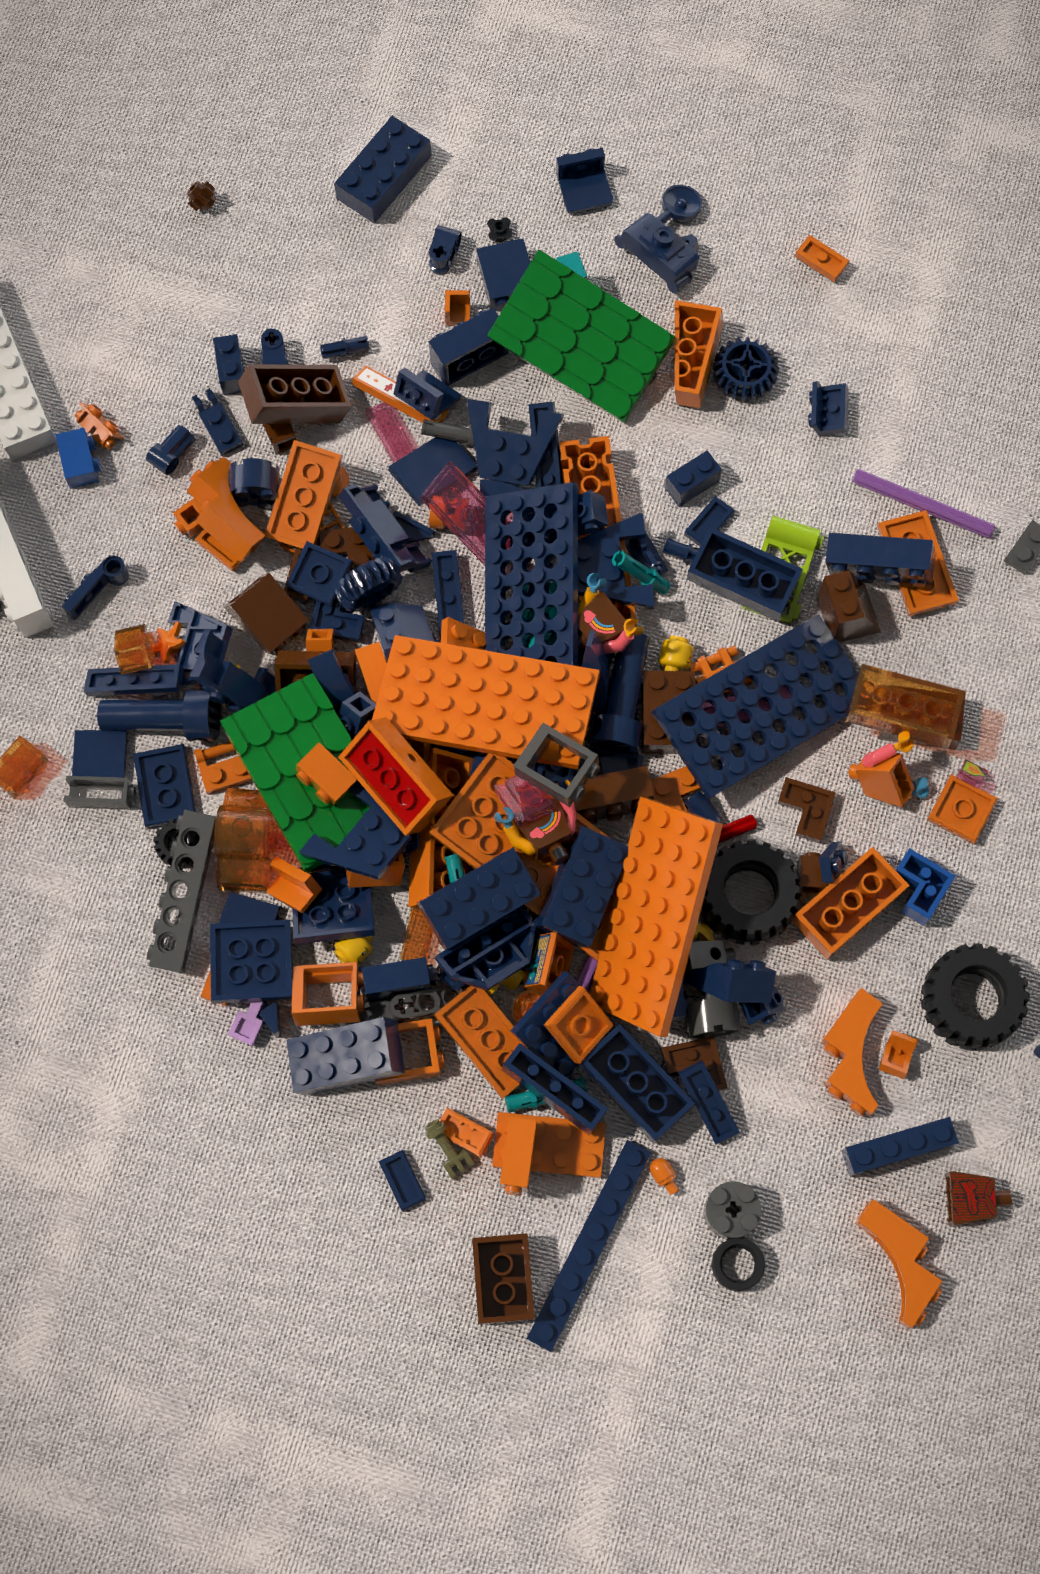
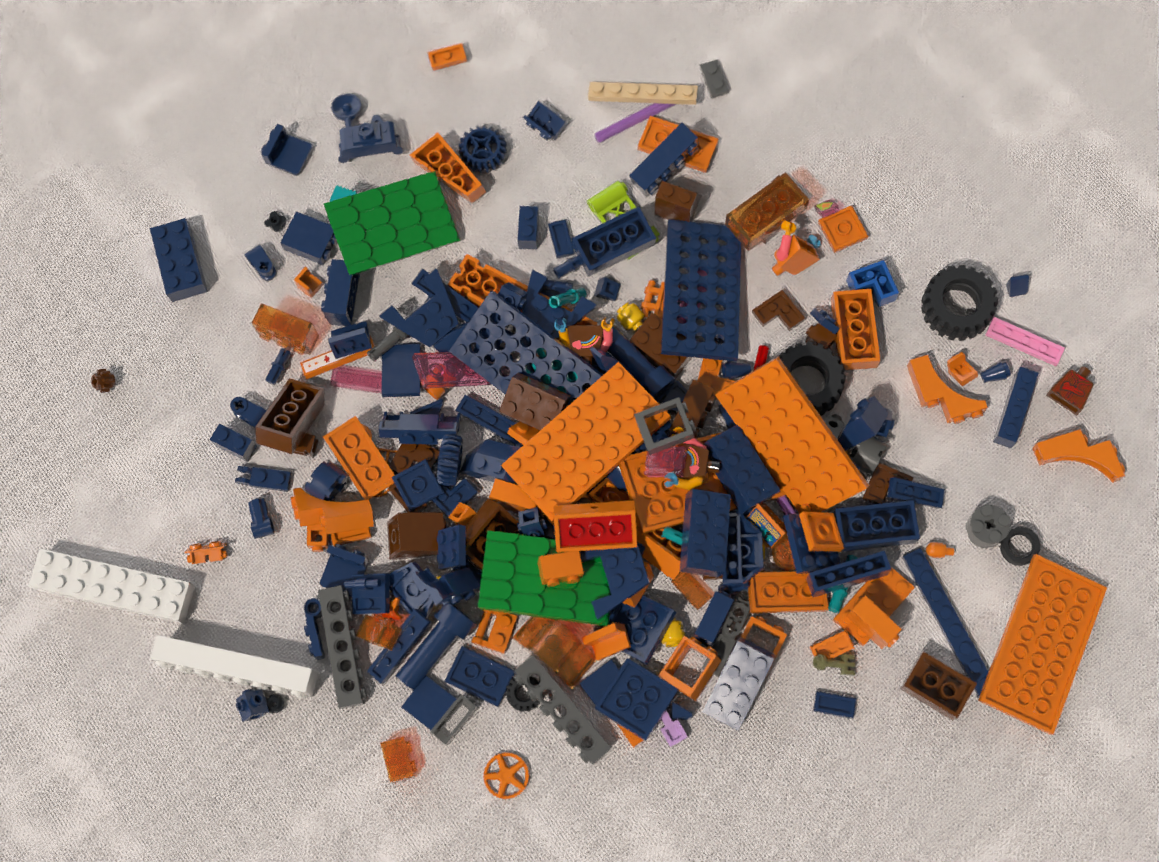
camera: 50 degrees left, 0 degrees up
blue brick [55,428,101,489] -> none
dark blue slope [308,649,356,707] -> none
none -> clear orange brick [252,303,319,355]
none -> dark grey brick [318,585,367,709]
none -> dark blue bracket [320,544,369,597]
none -> dark blue plate [344,573,390,614]
none -> dark blue plate [437,525,466,570]
none -> orange wheel [483,753,529,799]
none -> reddish brown brick [499,372,571,430]
none -> tan plate [588,82,698,105]
none -> dark blue slope [594,277,620,301]
none -> orange plate [978,554,1107,735]
none -> dark blue cone [980,362,1011,383]
none -> bright pink plate [985,317,1065,366]

